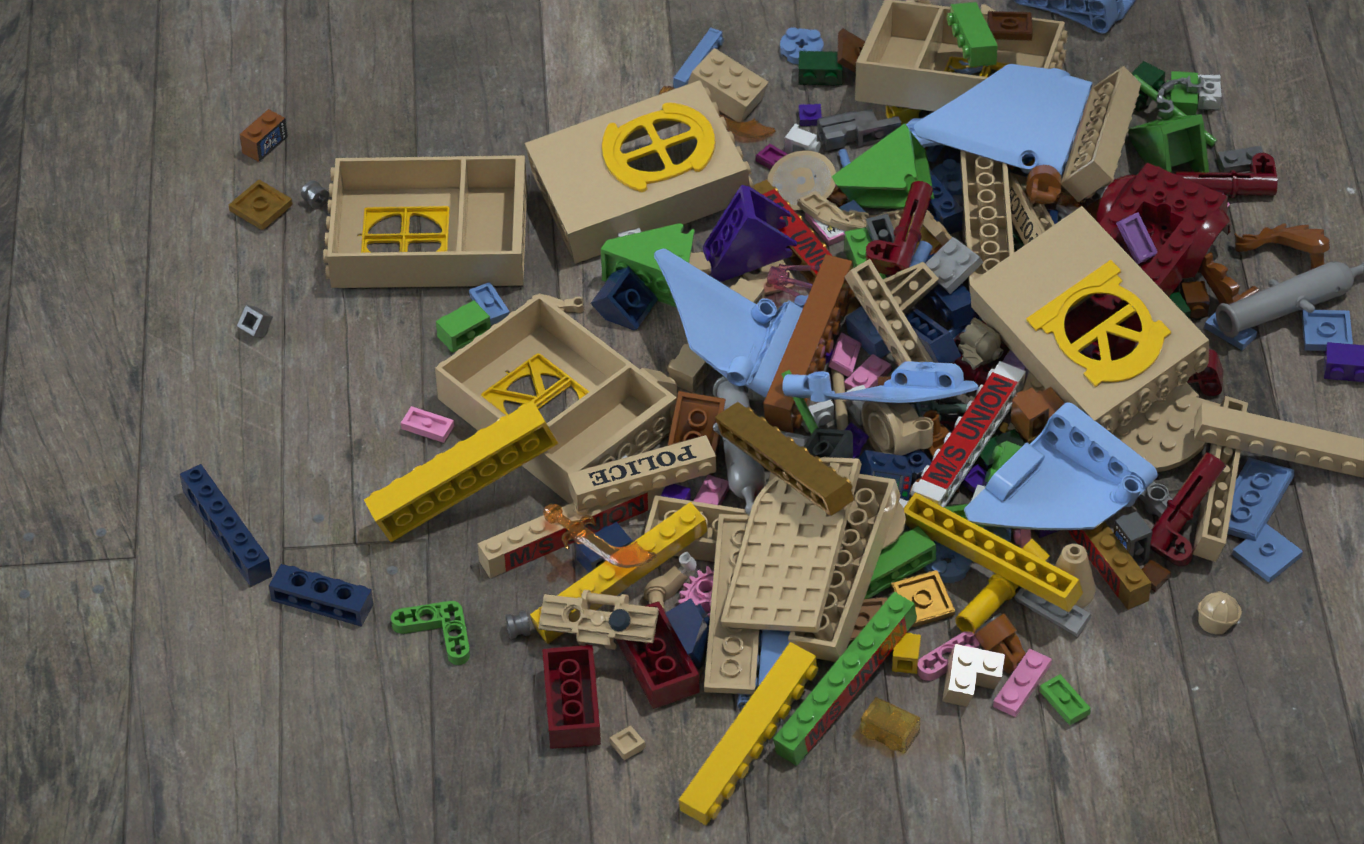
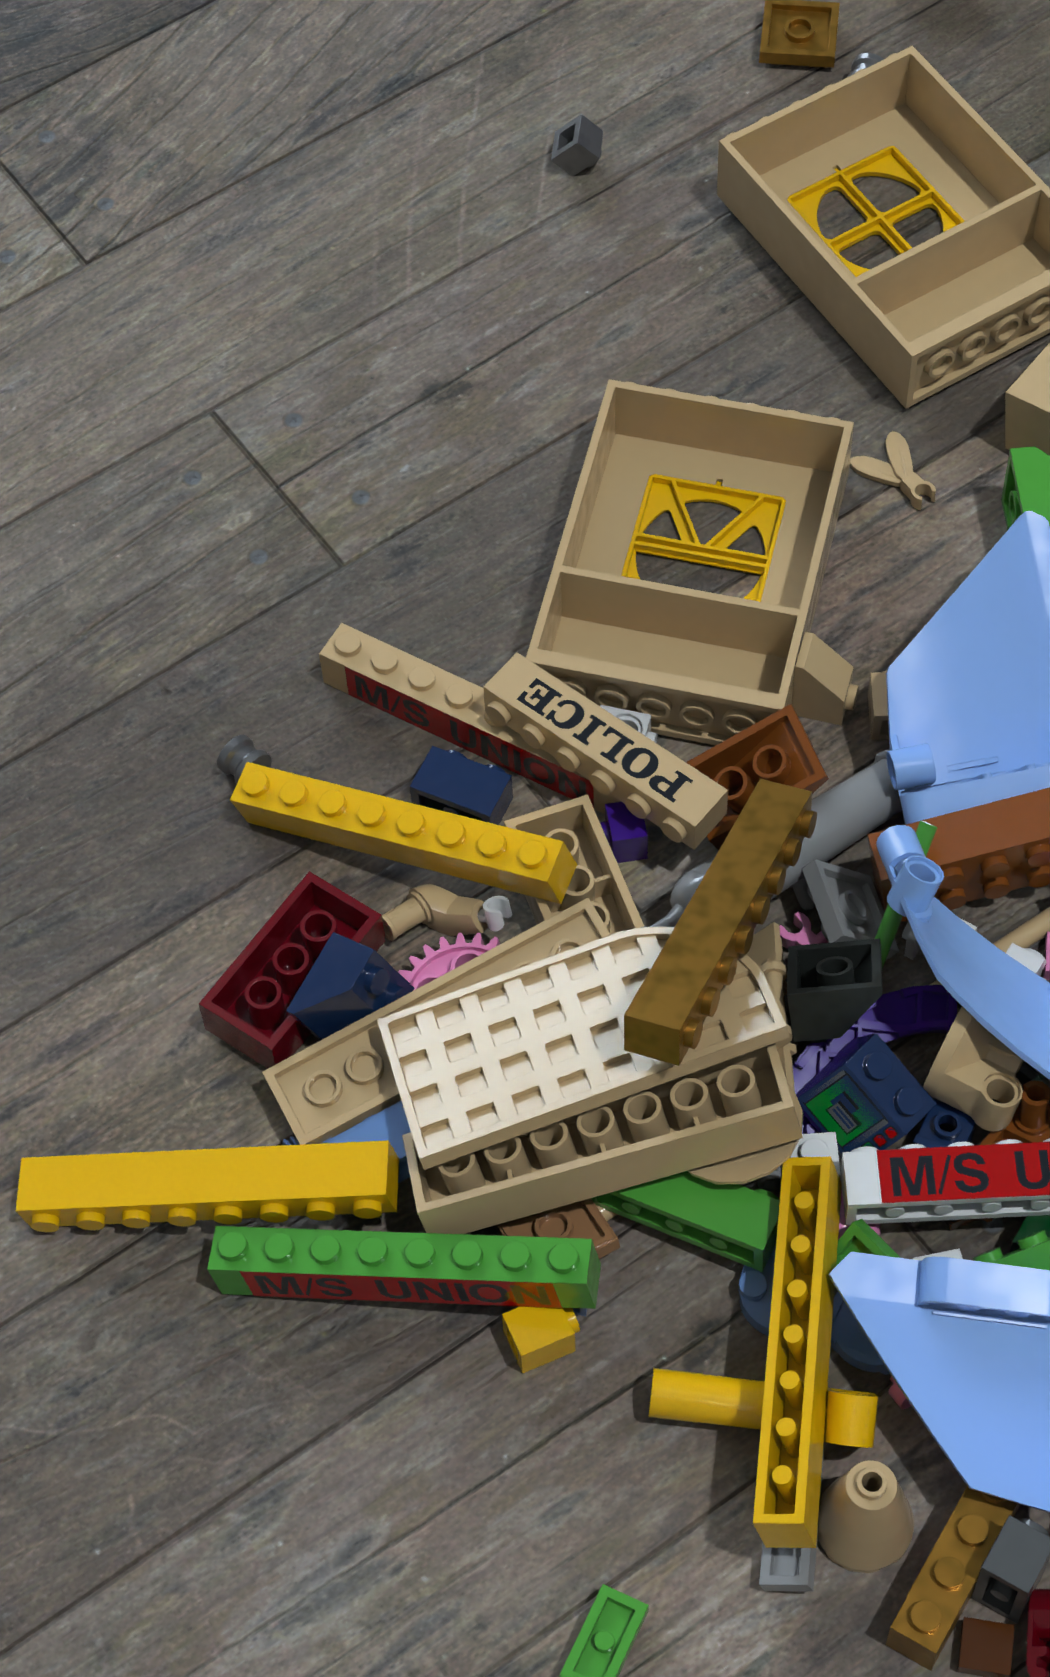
camera: 60 degrees right, 10 degrees up
dark blue brick [180,464,272,587] -> none
dark blue brick [269,564,374,627] -> none
yellow brick [364,400,559,542] -> none
bright green beam [391,601,470,665] -> none
bright pink plate [401,406,454,443] -> none
bright green brick [436,301,491,353] -> none
medium blue plate [469,282,510,325] -> none
tan piece [538,590,659,650] -> none
dark red brick [542,645,601,749] -> none
clear orange sword [543,504,657,568] -> none
dark blue slope [590,266,658,331] -> none
tan plate [610,725,645,760] -> none
bright pink plate [694,475,730,506] -> none
clear yellow brick [860,697,921,754] -> none
plate [890,570,955,628] -> none
bright pink beam [917,631,980,681] -> none
brick [942,644,1005,707] -> none
dark purple plate [961,465,987,494] -> none
dark orange piece [974,613,1026,673] -> none
bright pink plate [993,649,1052,717] -> none

